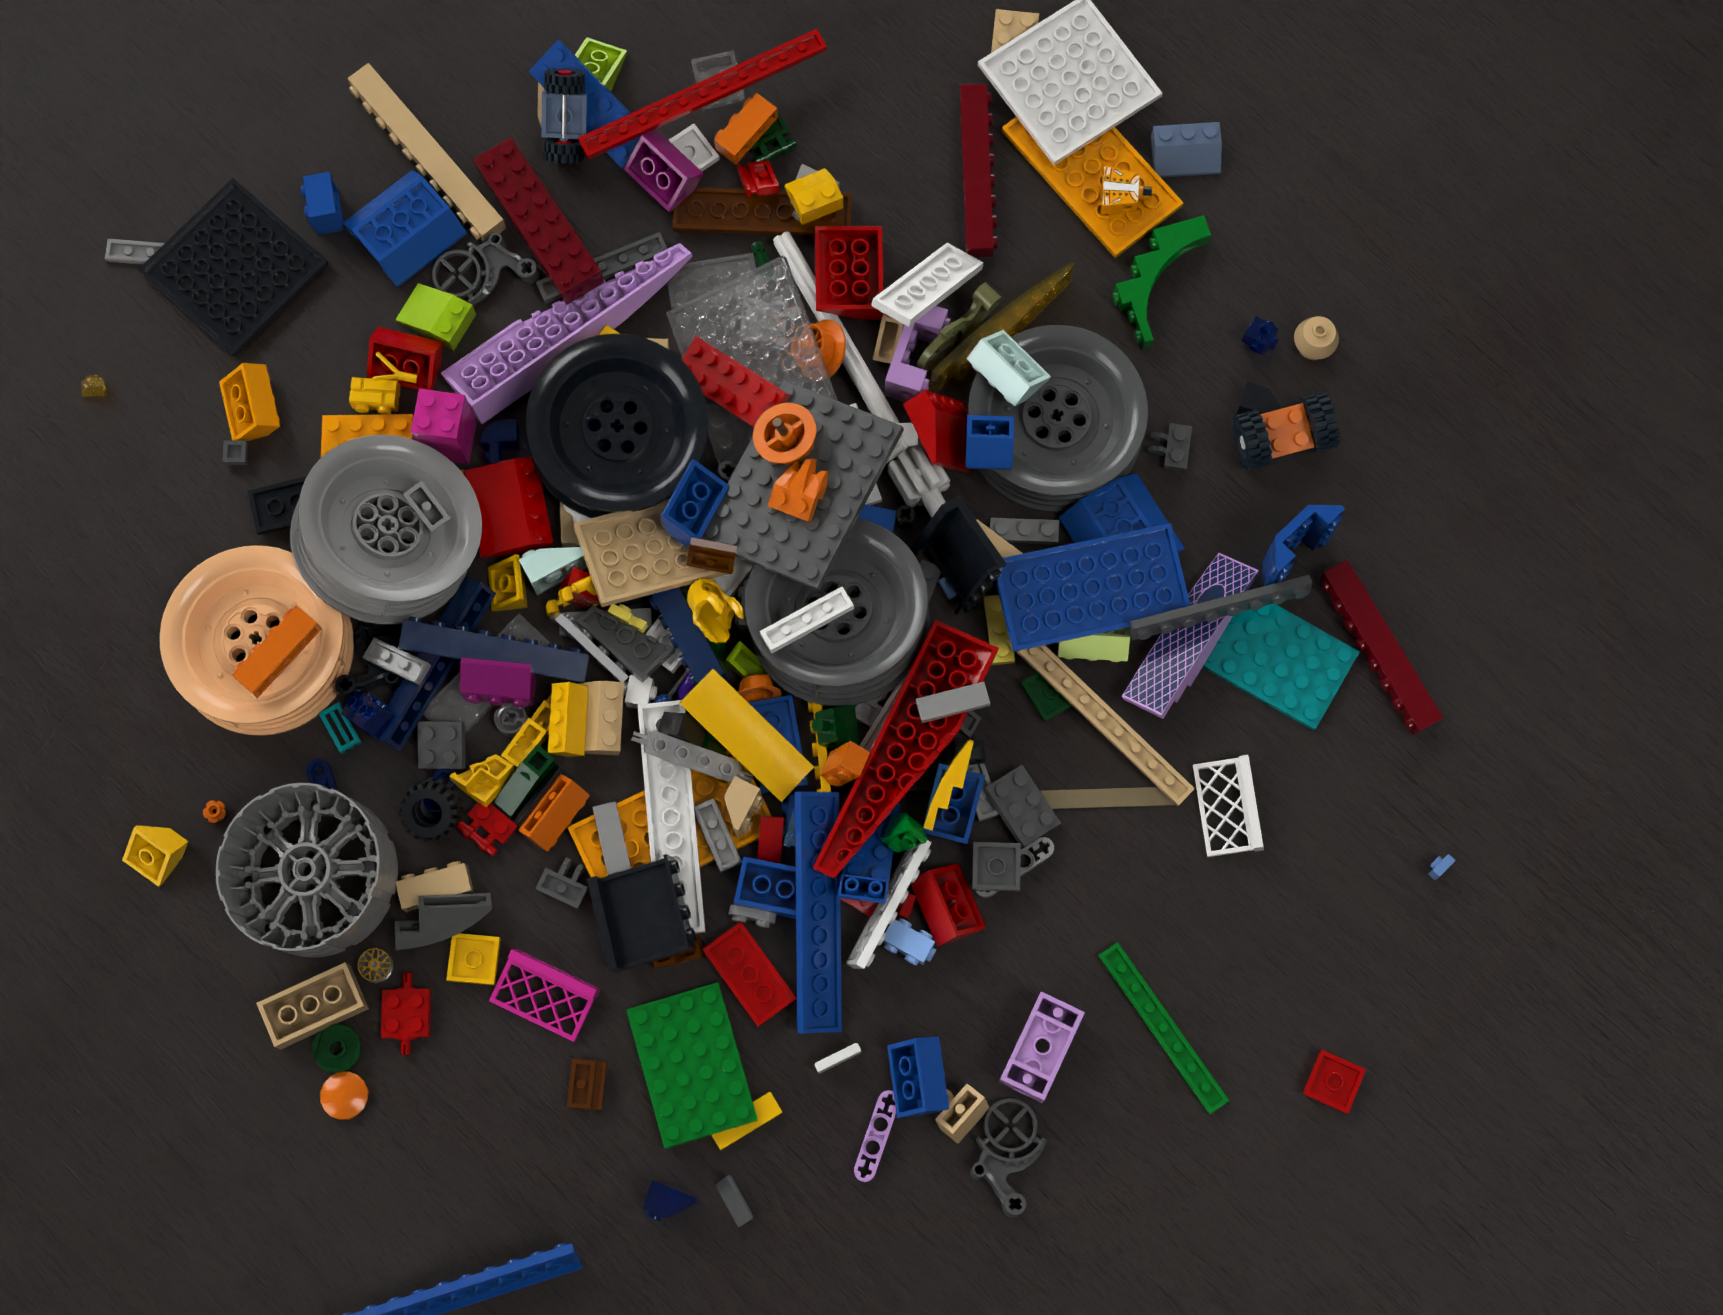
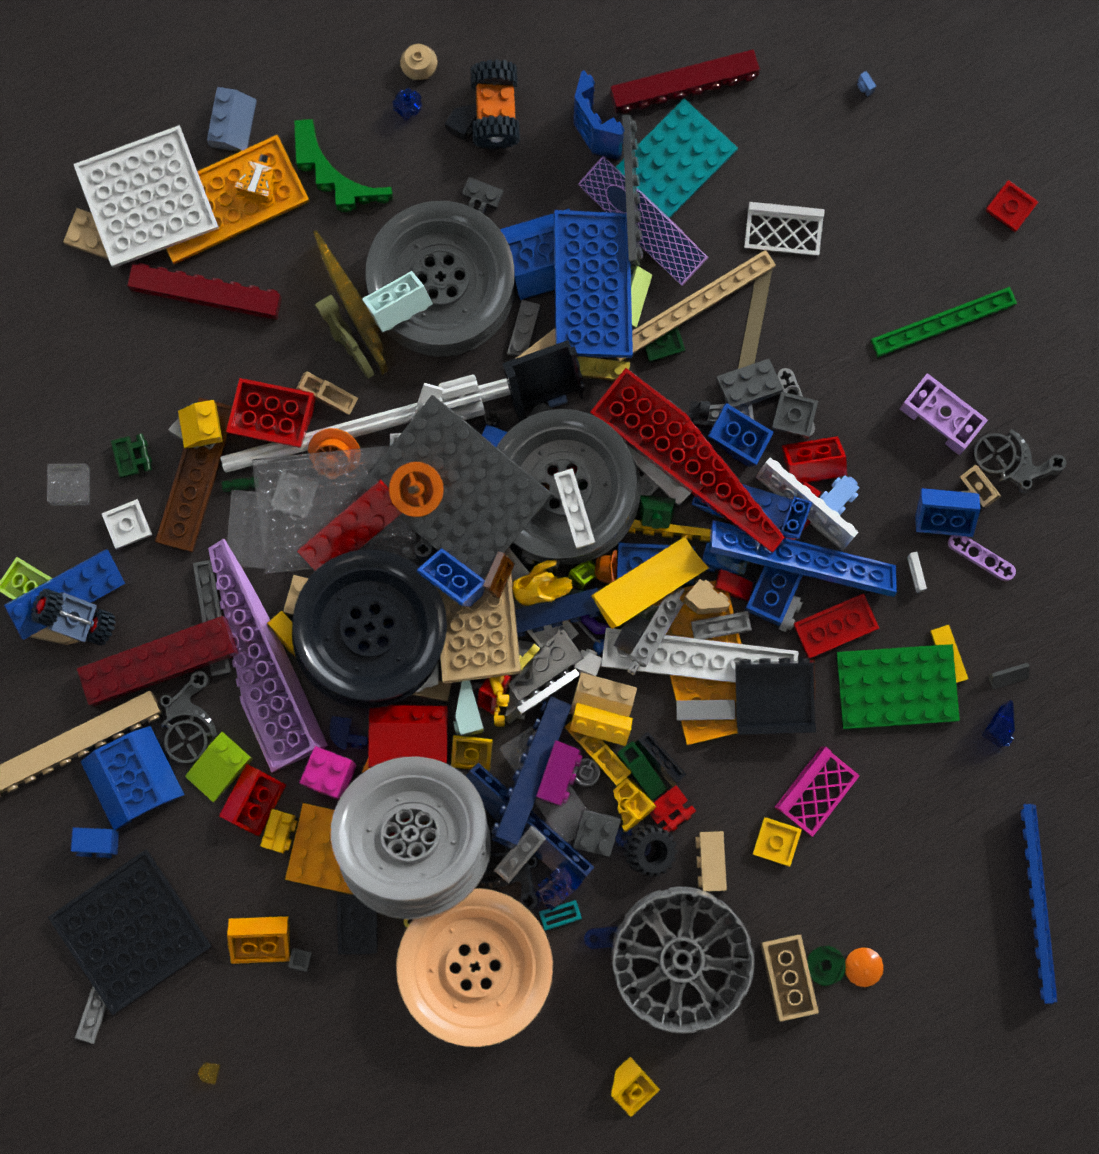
camera: 80 degrees left, 5 degrees up
orange plate [203,800,226,823] -> none
orange brick [232,605,322,699] -> none
wheel [358,948,394,984] -> none
yellow plant [373,352,418,383] -> none
red plate [381,973,431,1055] -> none
dark grey slope [395,893,492,950] -> none
light grey brick [403,480,452,532] -> none
orange brick [518,774,590,852] -> none
dark grey hinge [535,857,589,910] -> none
reddish brown plate [567,1059,607,1111] -> none
red plate [578,29,827,160] -> none
magenta slope [624,131,704,212] -> none
orange brick [714,93,778,165] -> none
red plate [737,160,779,197] -> none
orange plate [767,459,828,522] -> none
orange brick [820,741,870,787] -> none
white plate [871,243,984,327] -> none
green slope [881,812,928,853] -> none
lavender plate [885,306,951,402] -> none
red slope [903,390,971,473] -> none
light grey tile [916,682,990,723] -> none
yellow slope [923,740,974,831] -> none
blue slope [966,415,1014,470] -> none

